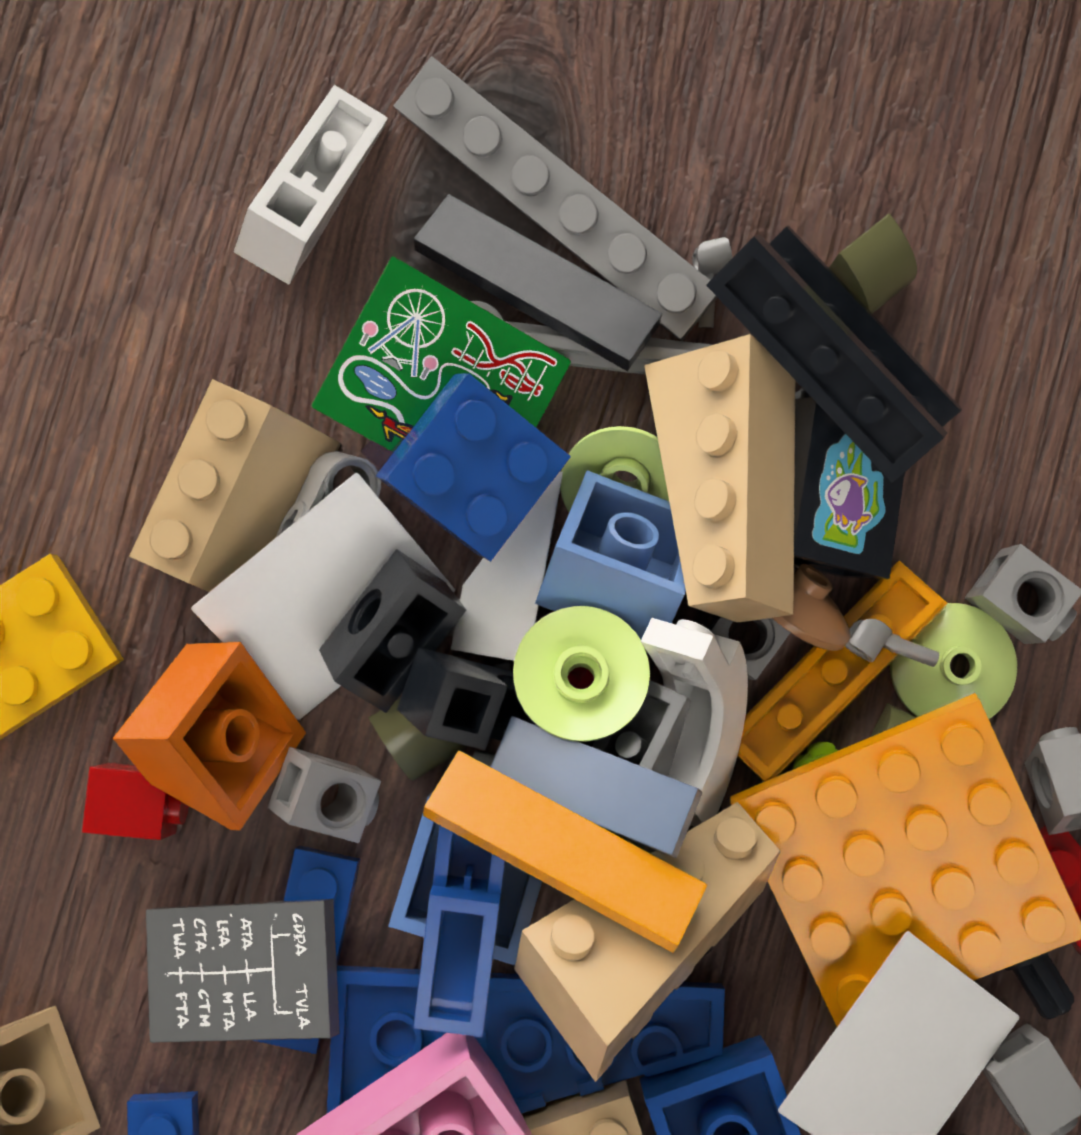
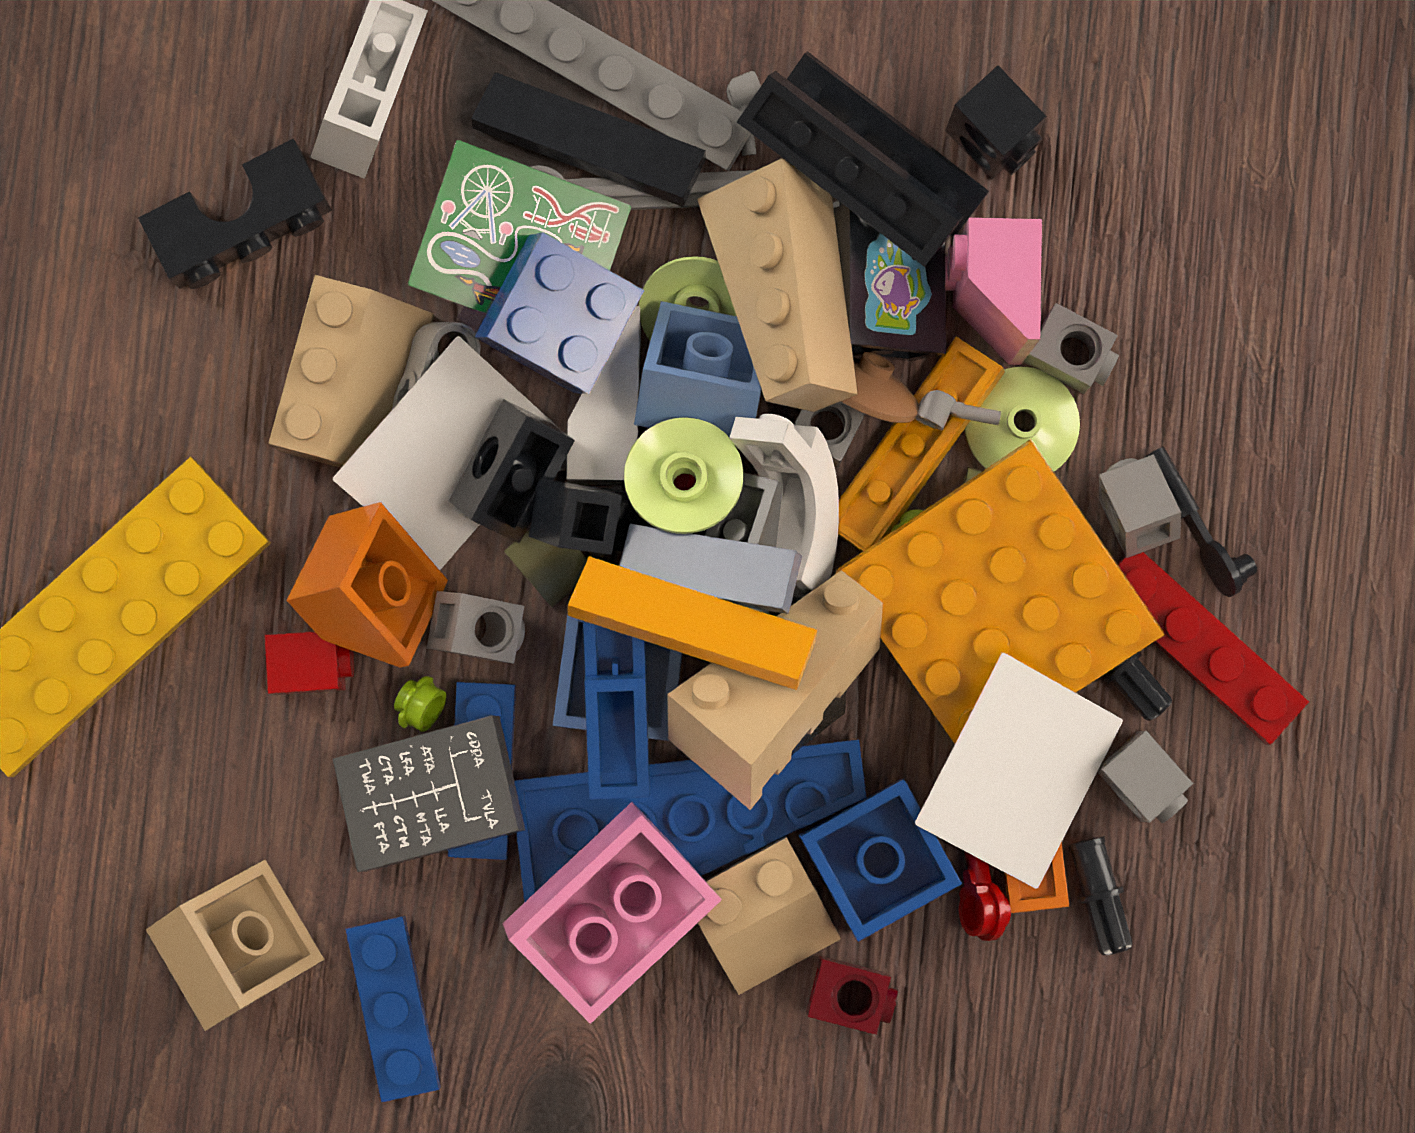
camera: 10 degrees left, 0 degrees up
olive brick [829,214,917,314] -> none
none -> black arch [138,138,332,289]
none -> lime plate [394,676,446,732]
none -> black brick [945,65,1047,180]
none -> bright pink slope [945,218,1042,365]

